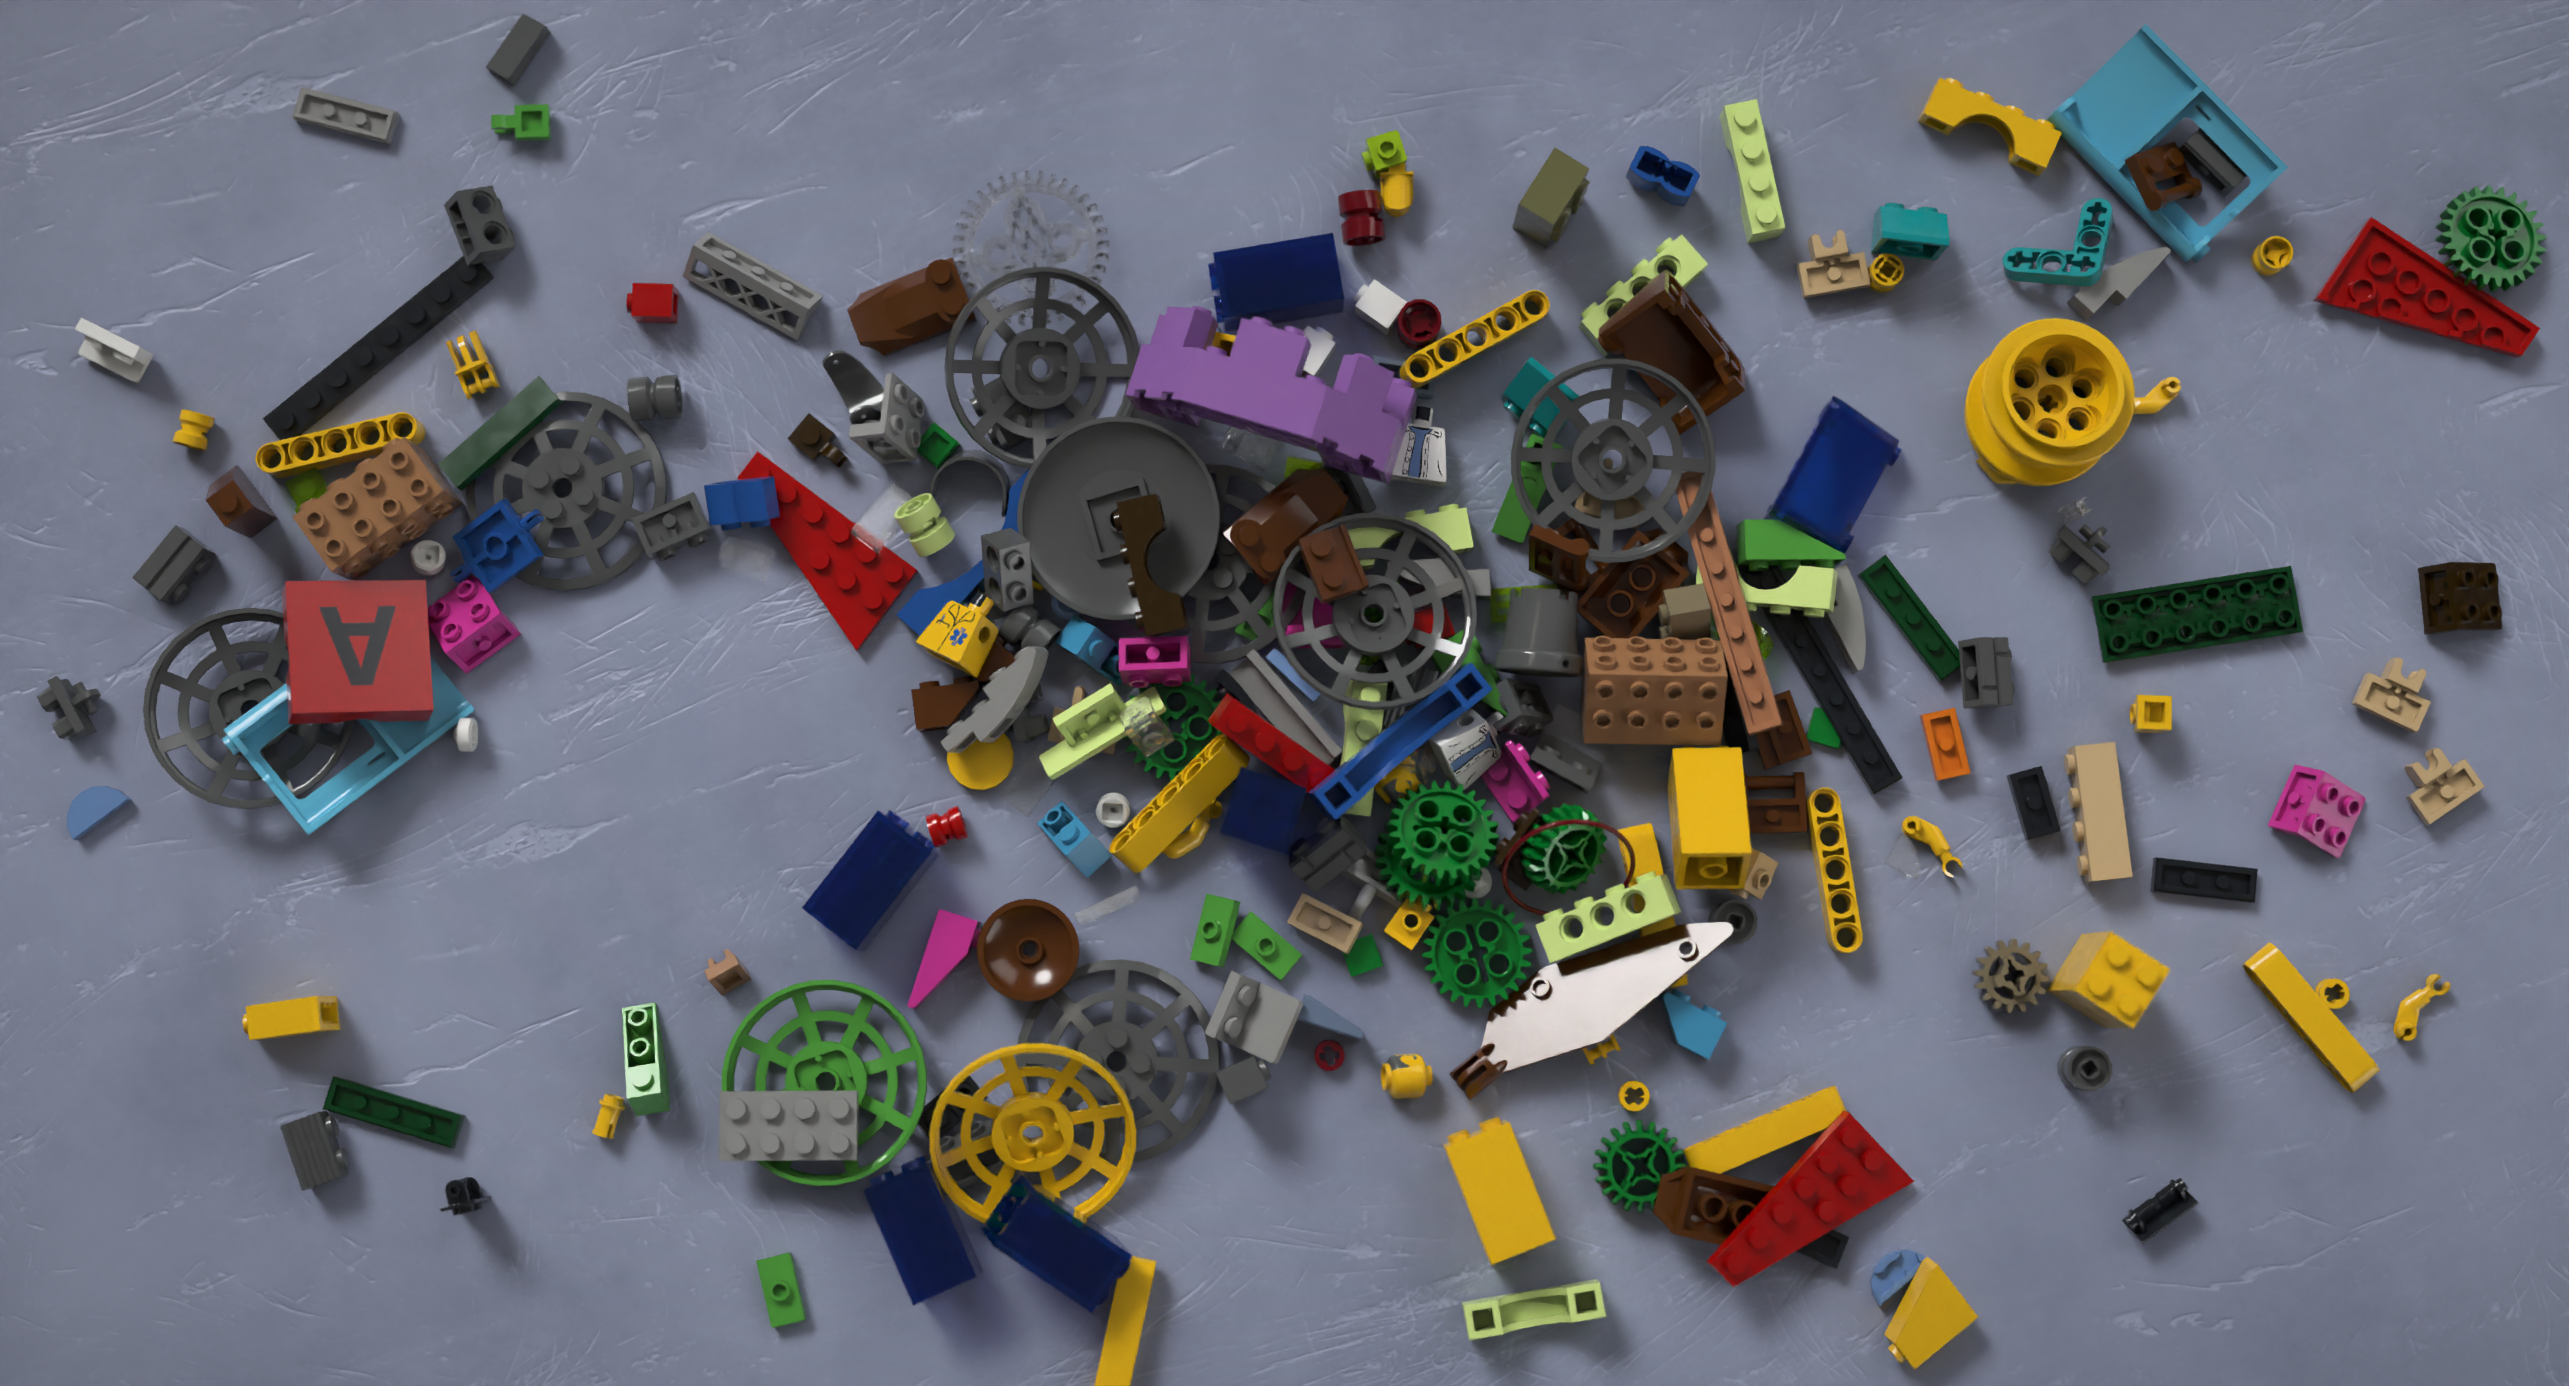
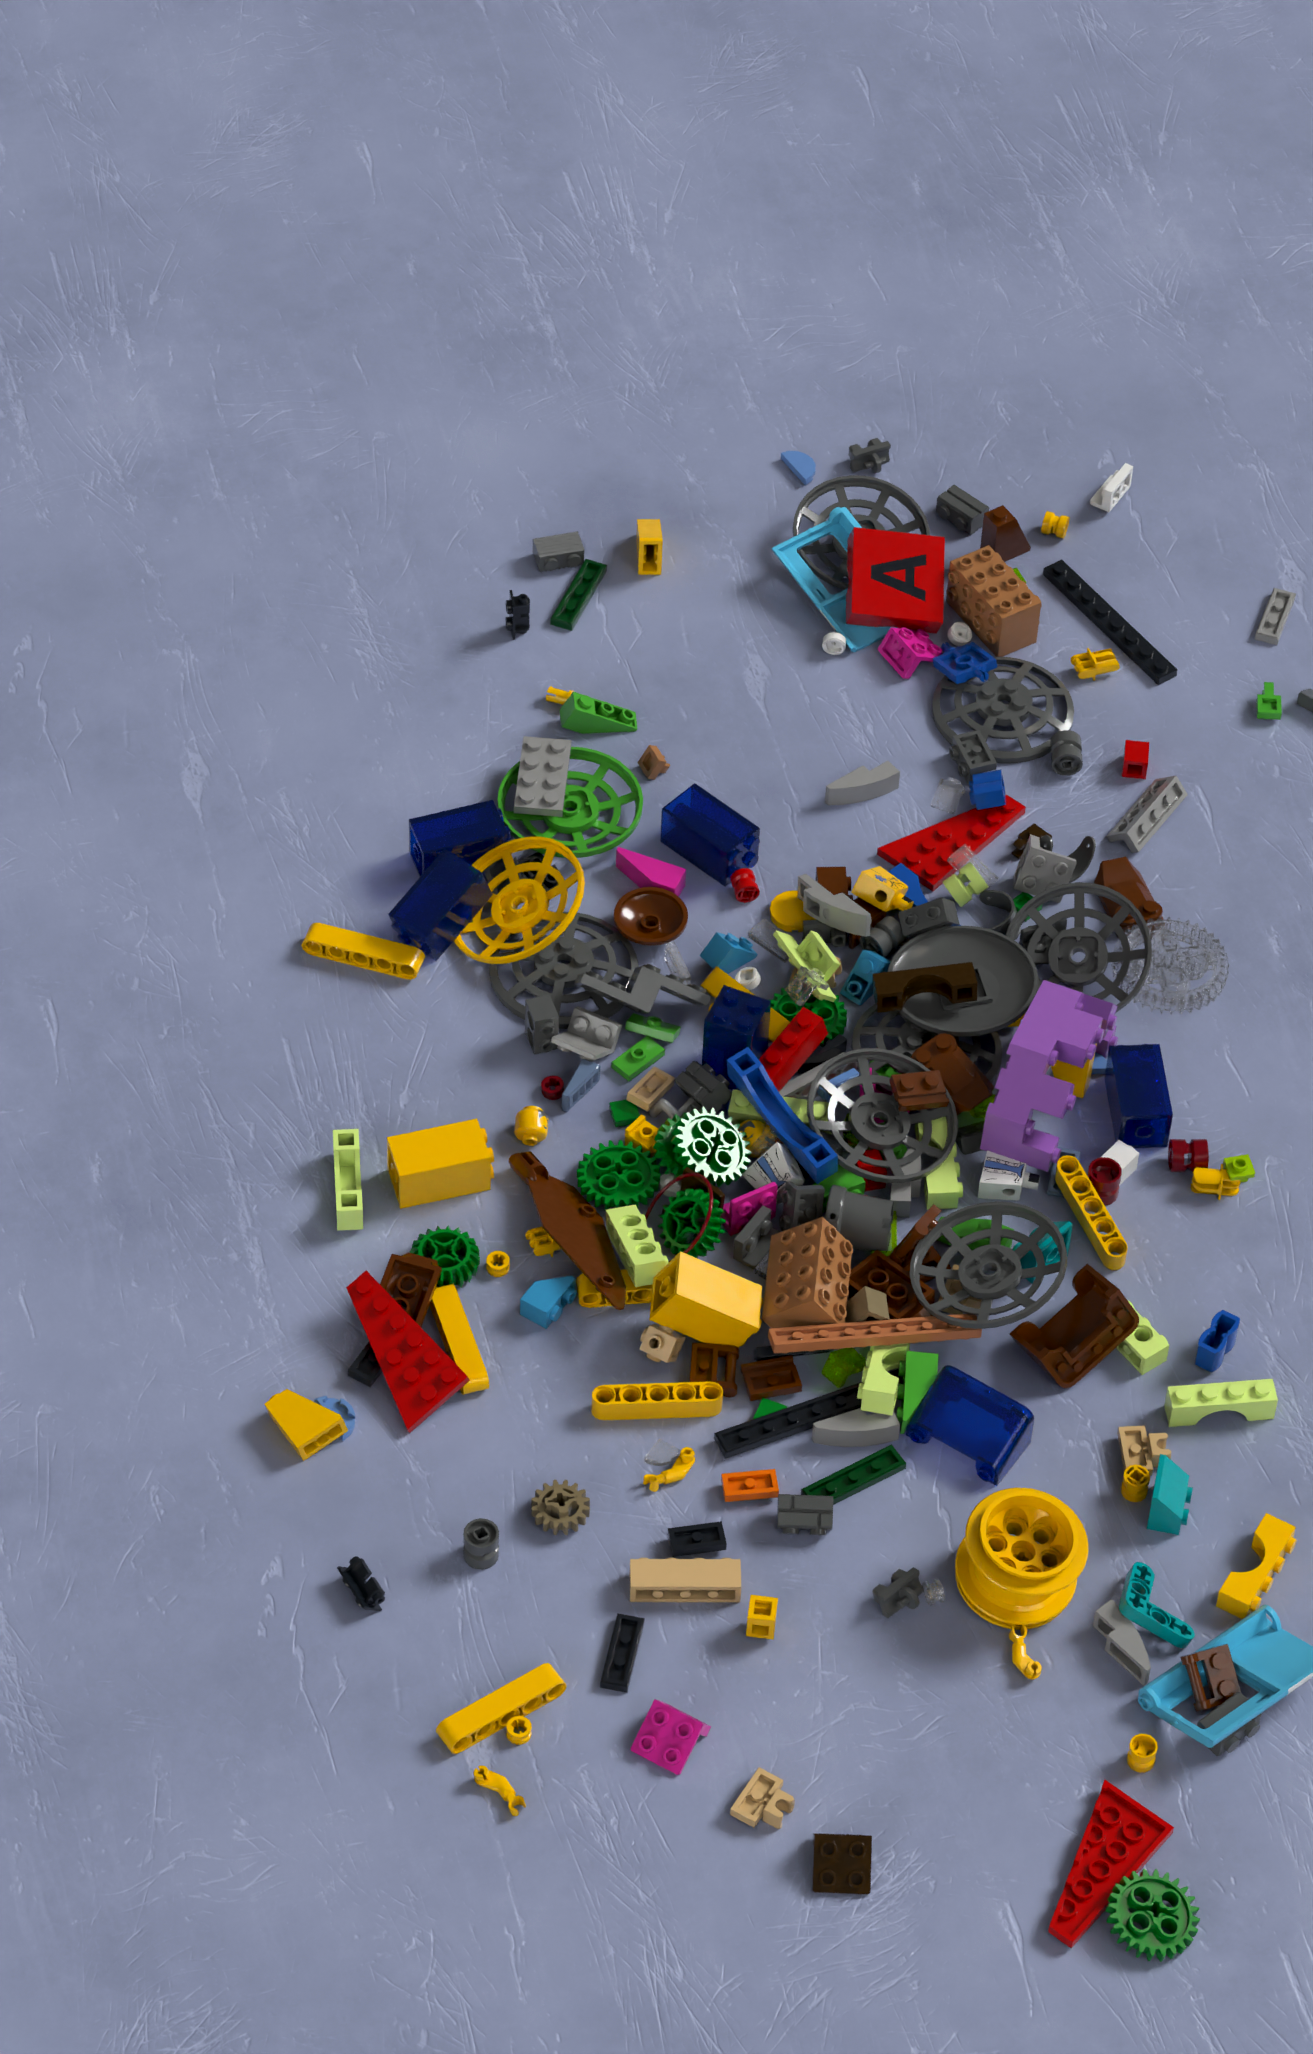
camera: 90 degrees right, 35 degrees down
yellow beam [255,412,425,478] -> none
dark green tile [438,376,562,491] -> none
dark grey brick [444,186,516,266] -> none
bright green plate [756,1252,807,1328] -> none
dark pink brick [1119,636,1191,688] -> none
white brick [1302,325,1336,377] -> none
olive brick [1512,148,1590,248] -> none
dark grey wheel [1708,900,1758,945] -> none
yellow brick [2046,931,2171,1029] -> none
dark green plate [2091,566,2303,663] -> none
tan plate [2405,747,2485,825] -> none
none -> dark grey bracket [574,964,711,1014]
none -> light grey slope [825,761,900,805]

